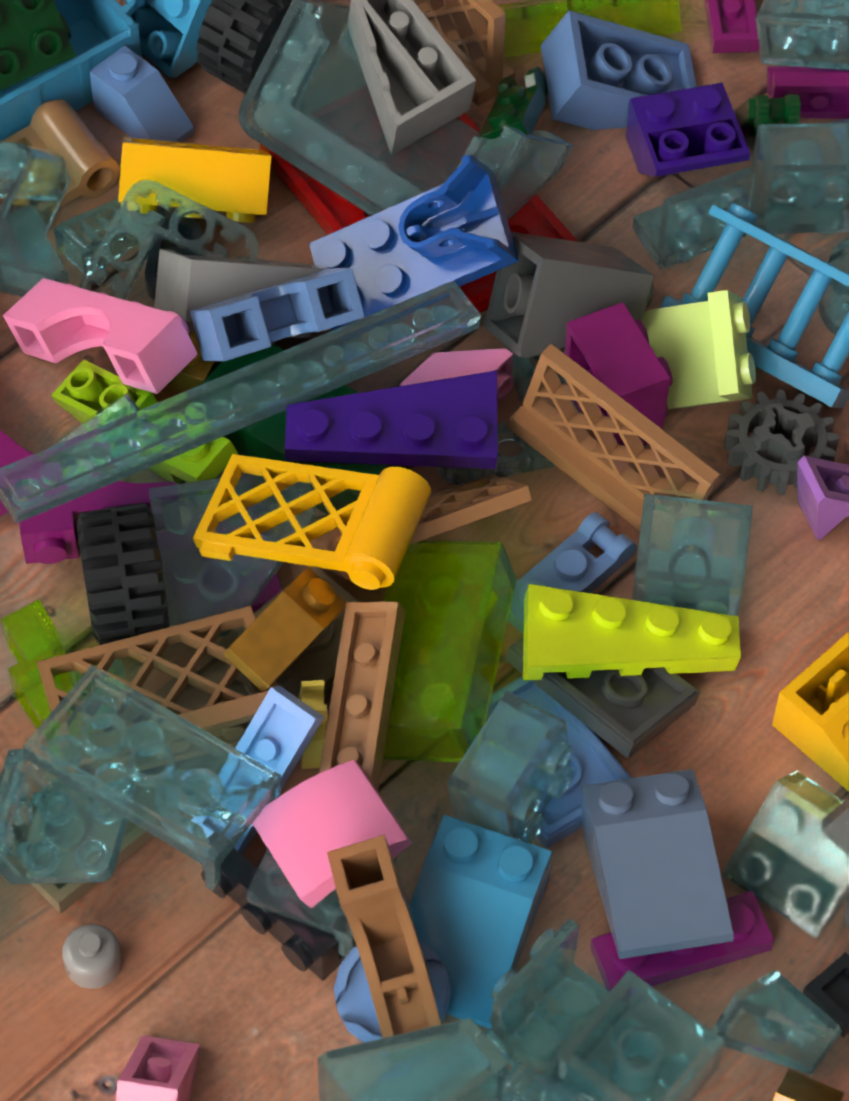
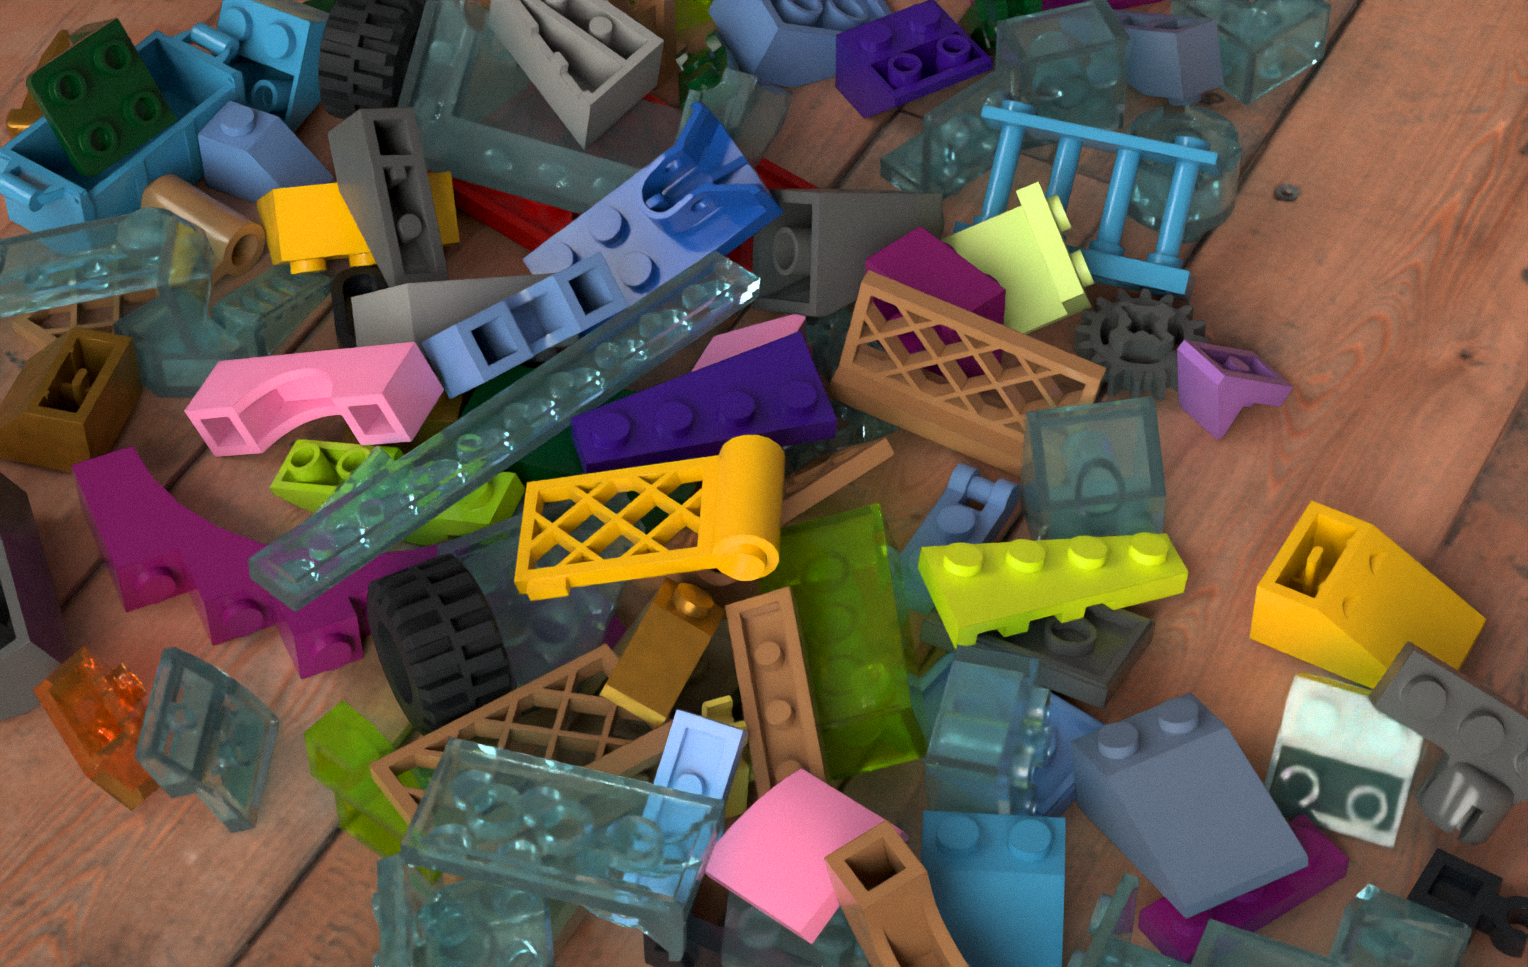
camera: 15 degrees left, 10 degrees down
clear light blue beam [79,180,260,300] -> none
none -> dark grey slope [327,107,449,288]

